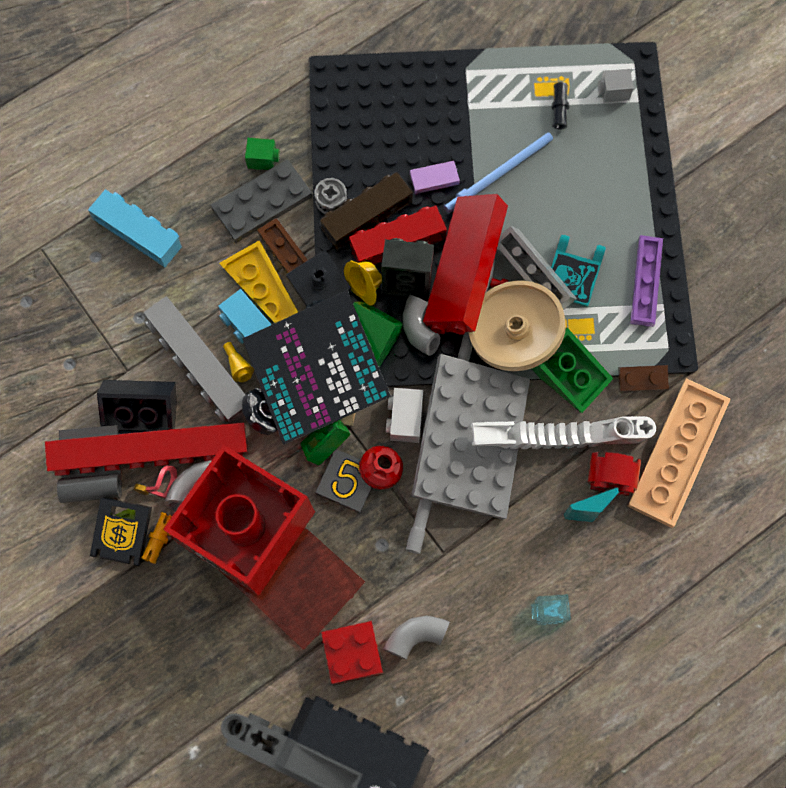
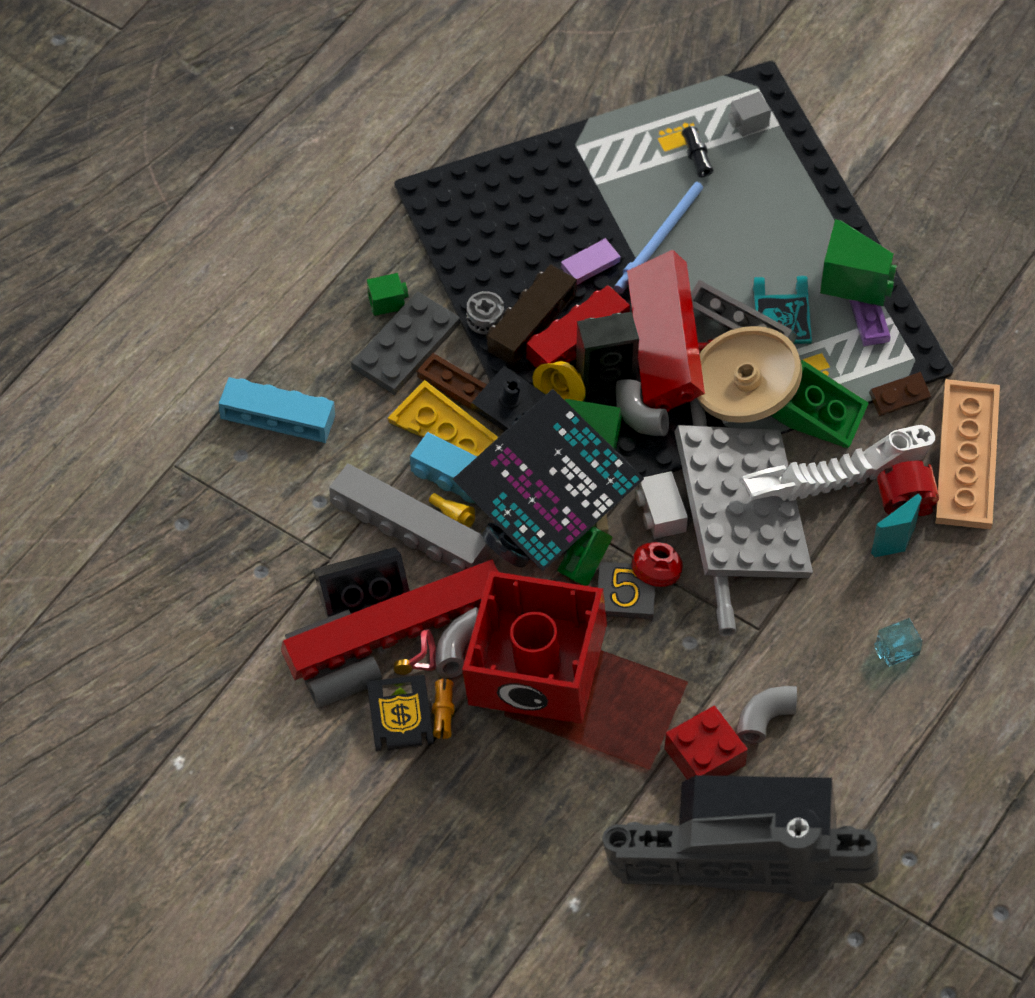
camera: 20 degrees left, 15 degrees down
none -> green slope [820,219,897,306]

